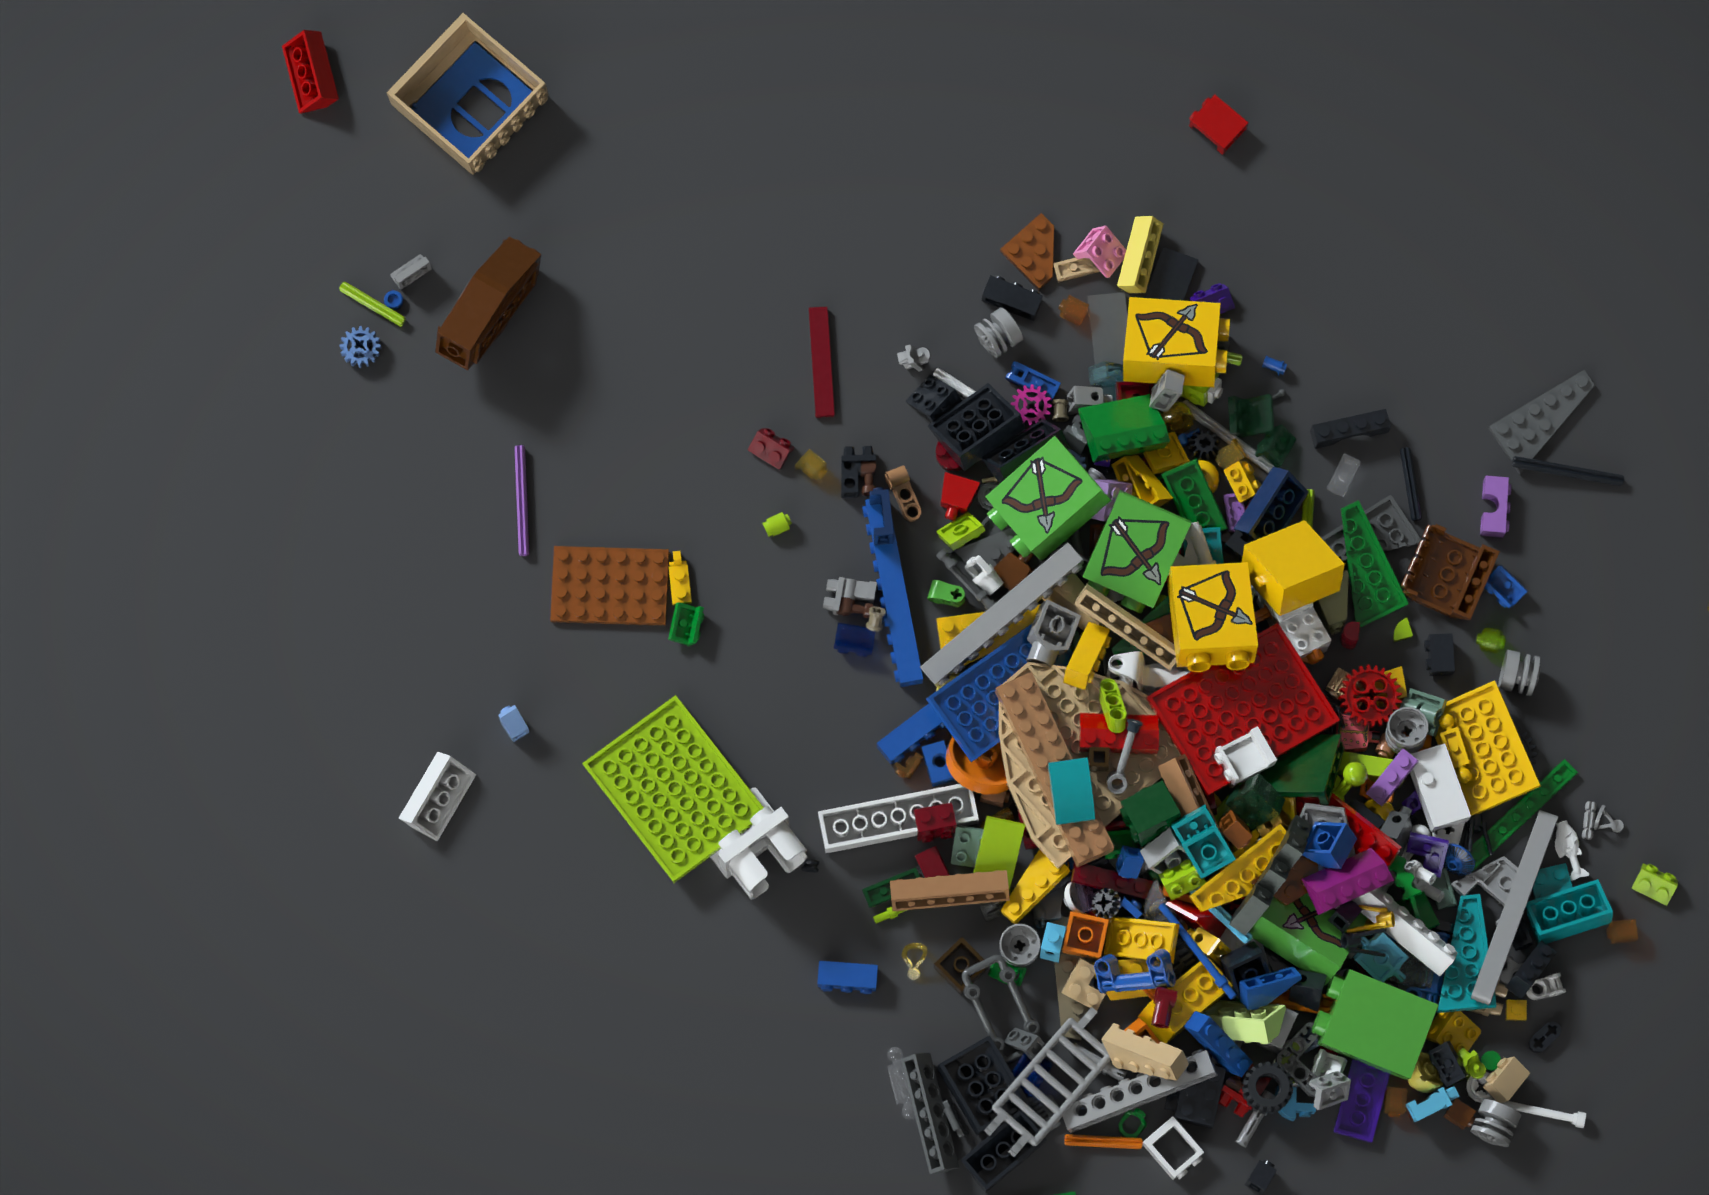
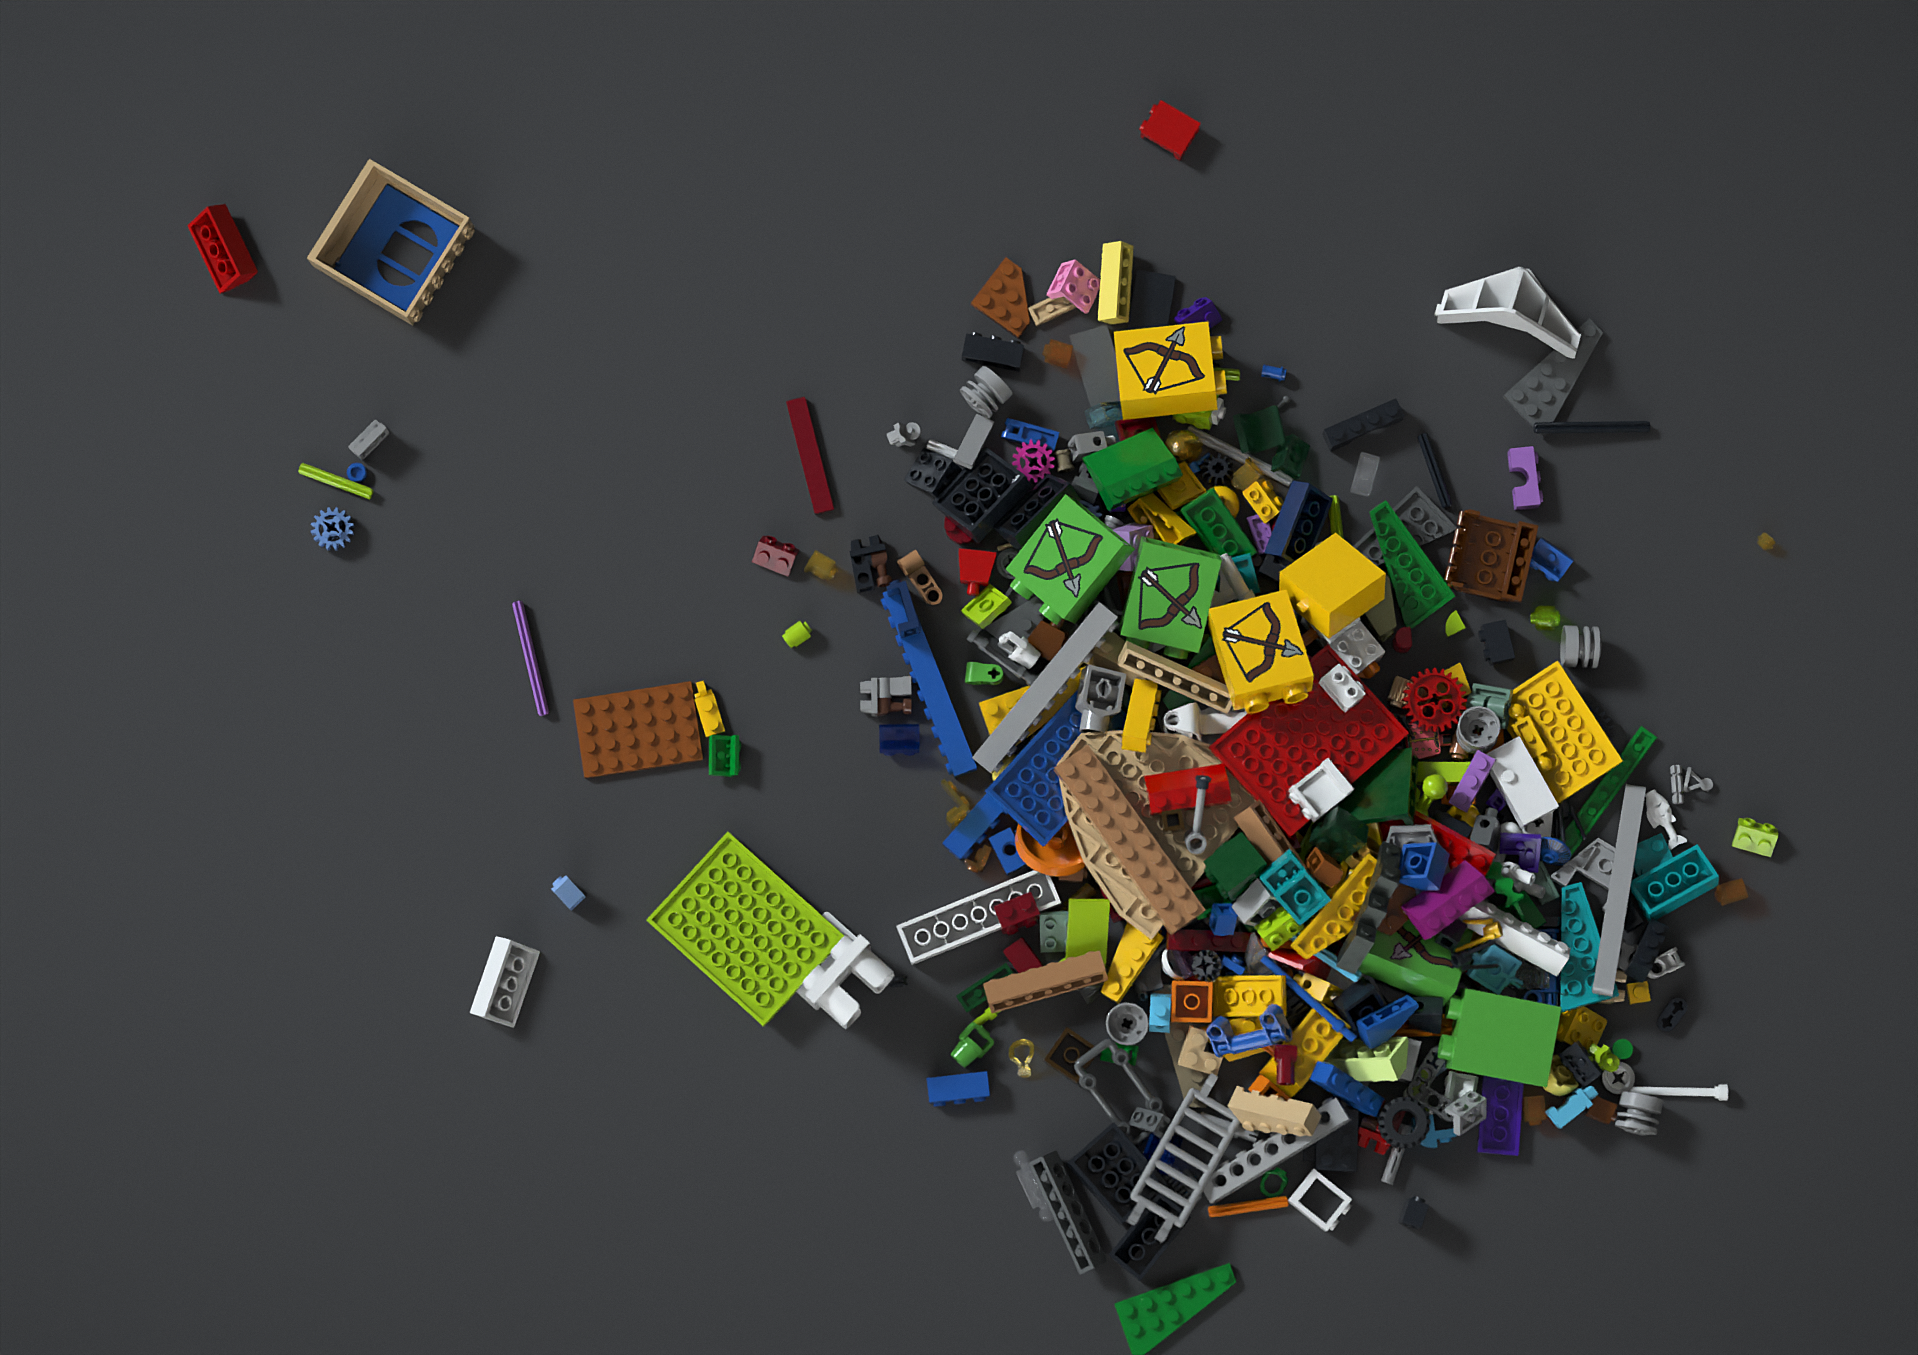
camera: 10 degrees left, 5 degrees up
reddish brown container [435,236,542,371] -> none
dark tan bush [866,606,886,632] -> none
dark grey piece [943,1099,969,1138] -> none
teal slope [1048,757,1095,825] -> none
lime beam [1099,679,1127,733] -> none
light grey brick [1149,369,1185,413] -> none
tan brick [1483,1057,1530,1103] -> none
none -> clear yellow bracket [941,779,970,829]
none -> bright green piece [950,1022,994,1068]
none -> light grey tile [953,414,995,469]
none -> white brick [1319,664,1366,713]
none -> white panel [1435,267,1581,359]

